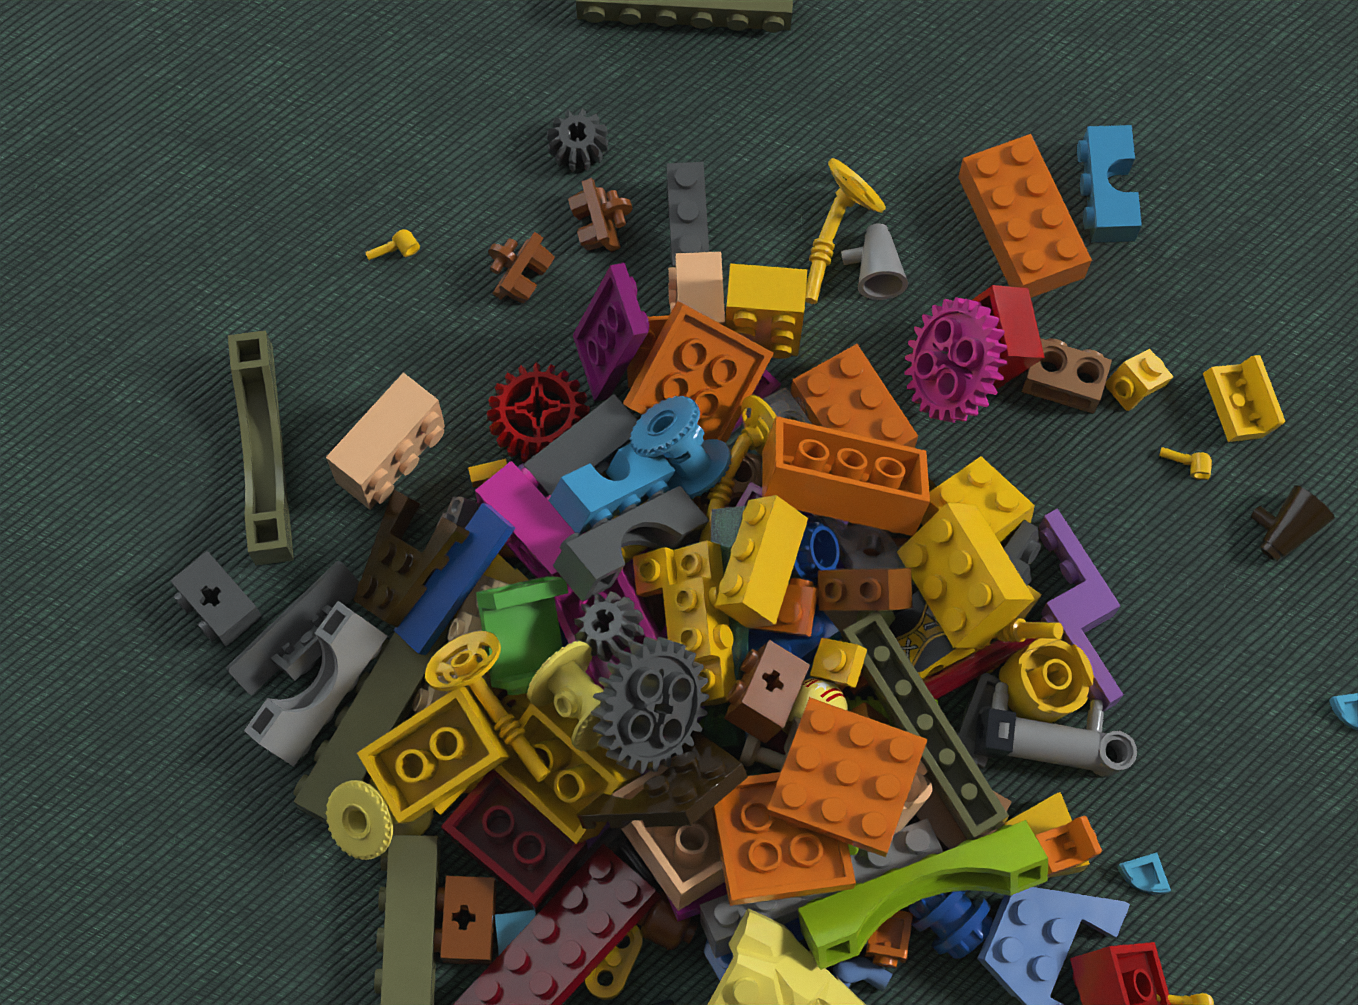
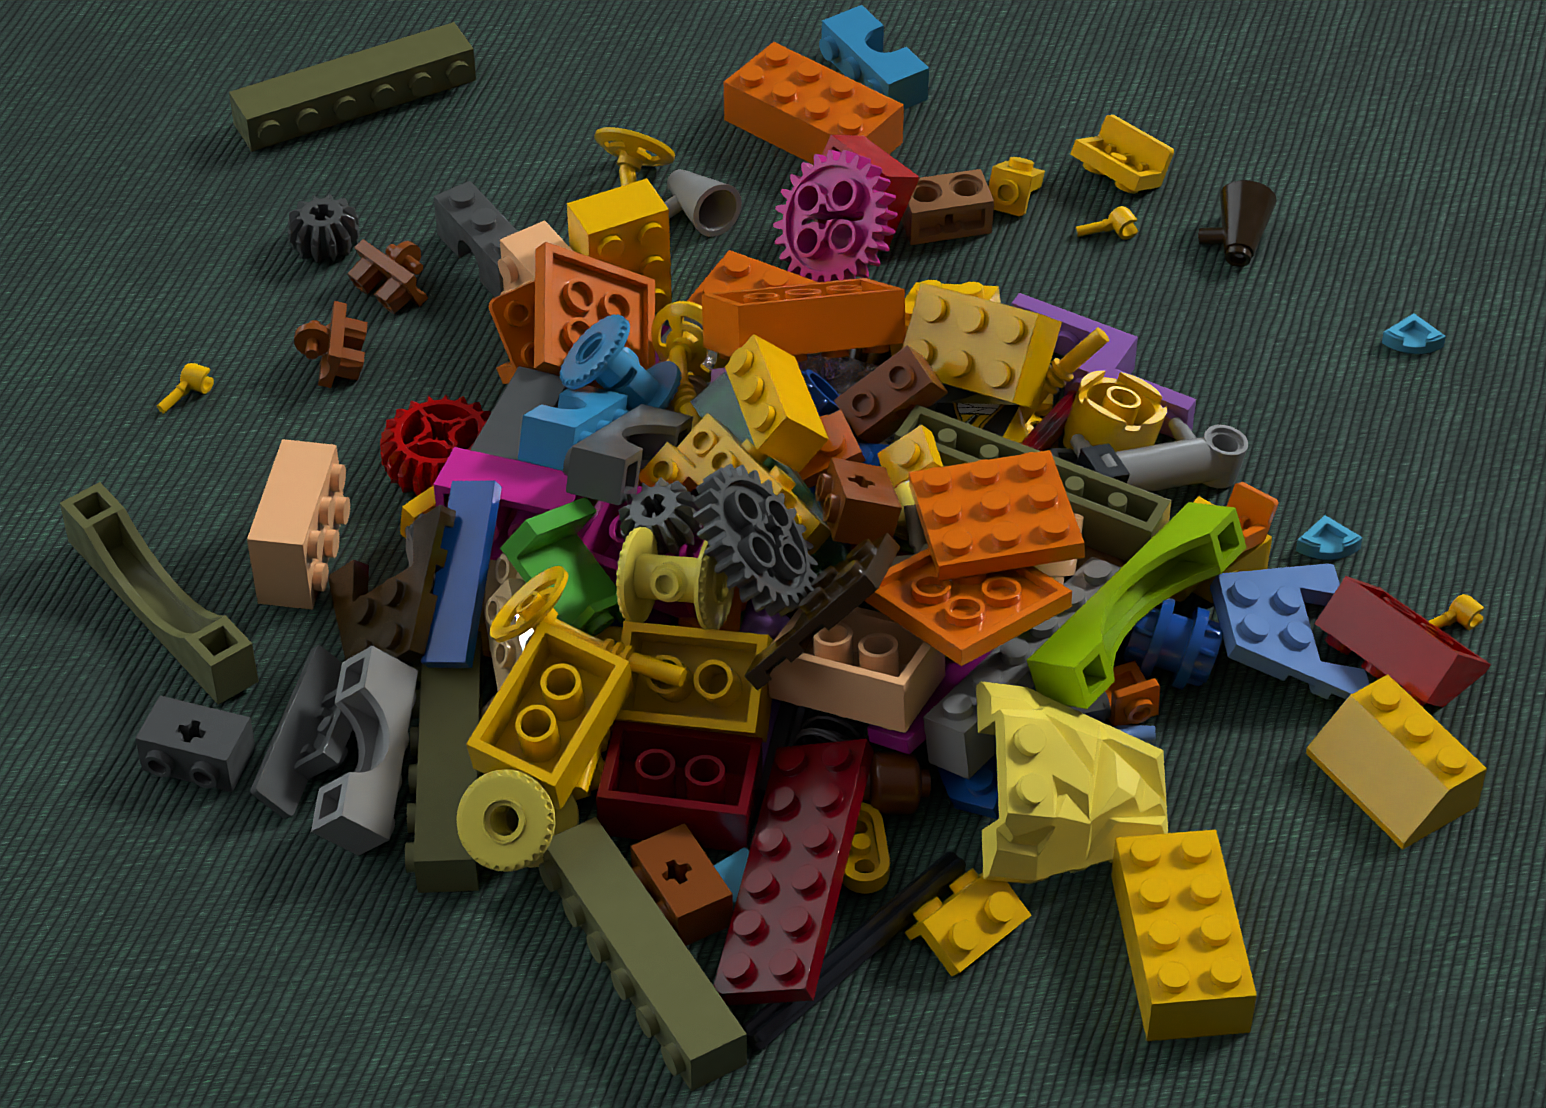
camera: 30 degrees left, 25 degrees down
magenta plate [573,263,649,402] -> none

